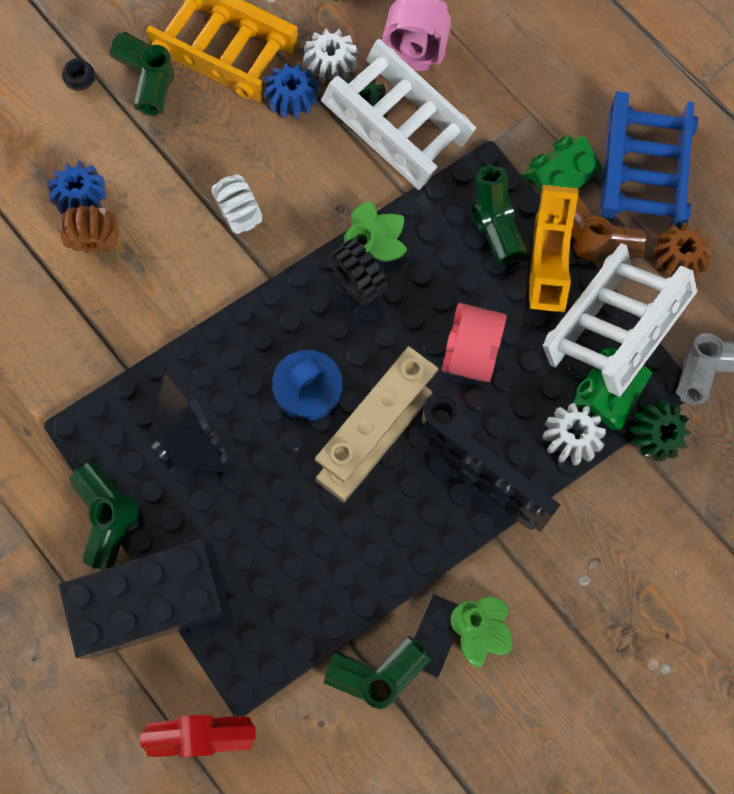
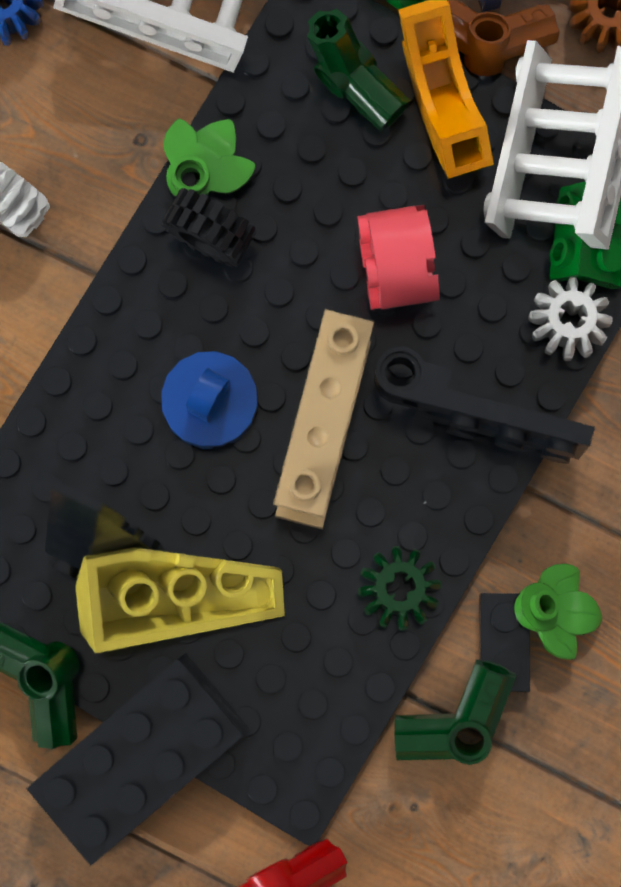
camera: 20 degrees left, 10 degrees up
none -> light yellow wedge [75,547,285,653]
none -> dark green gear [358,546,442,631]

